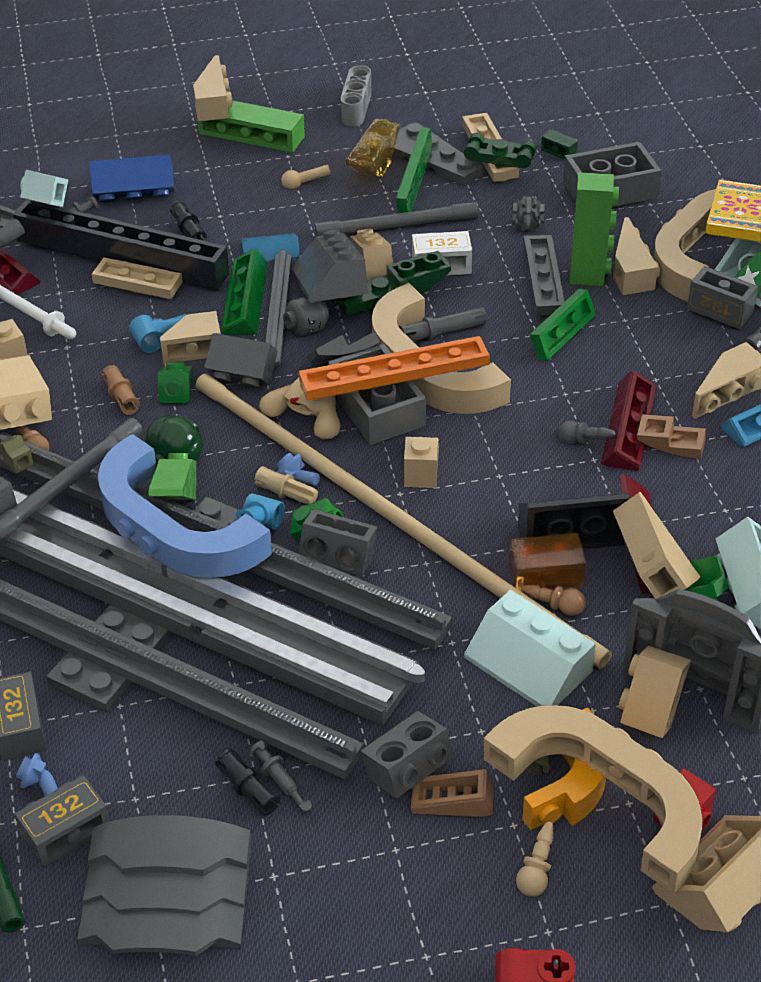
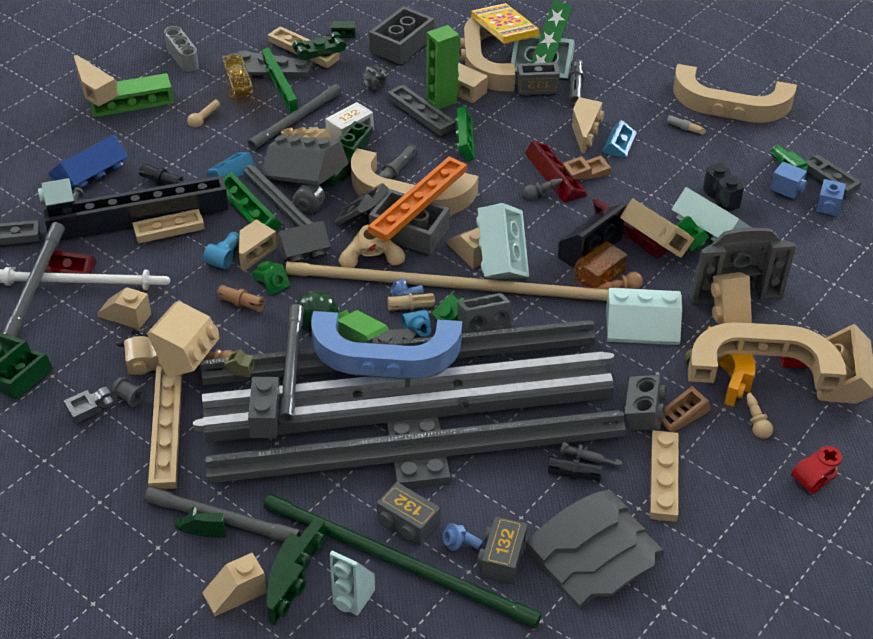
camera: 40 degrees left, 0 degrees up
none -> light aqua slope [477,203,529,279]
none -> tan plate [650,430,678,522]

